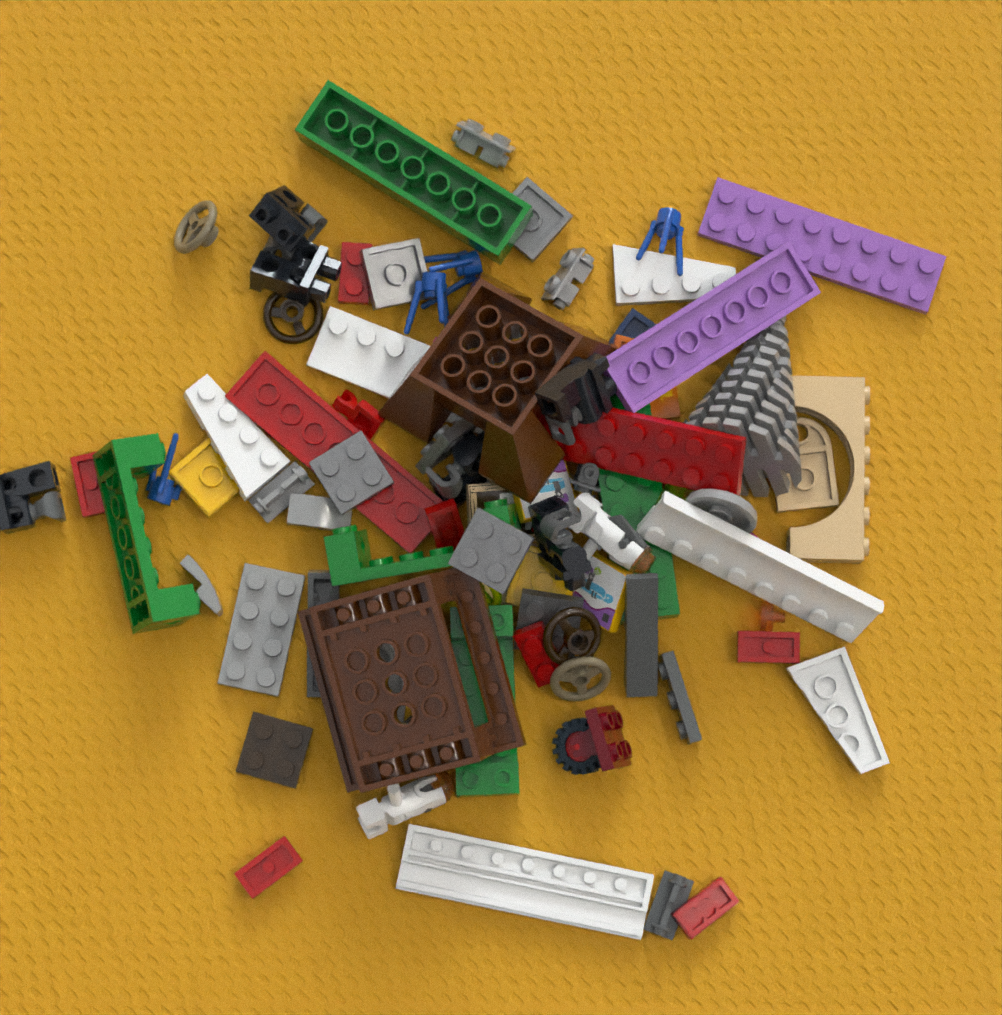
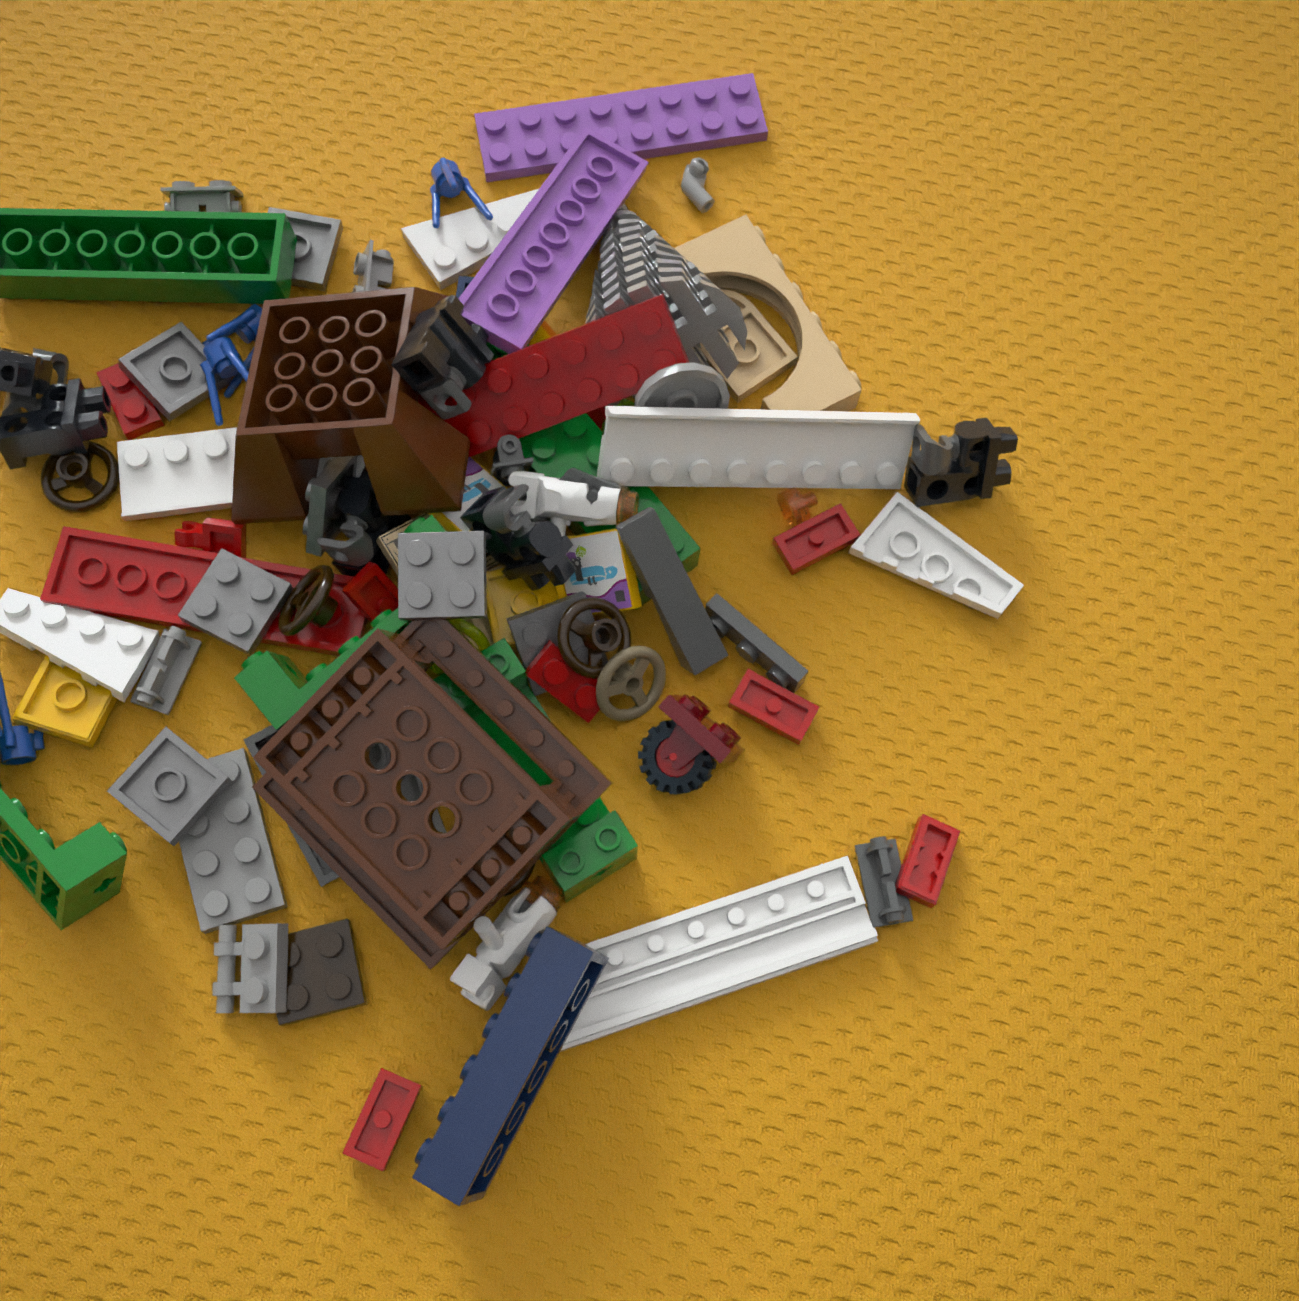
camera: 30 degrees left, 10 degrees down
light grey slope [180,555,224,617] -> none
light grey slope [287,493,352,531] -> none
none -> flat silver plate [107,727,232,846]
none -> light grey plate [212,923,288,1013]
none -> dark brown piece [278,565,338,636]
none -> dark blue brick [412,926,609,1206]
none -> light grey arm [681,157,715,213]
none -> red plate [728,669,820,745]
none -> black hips [904,418,1018,507]

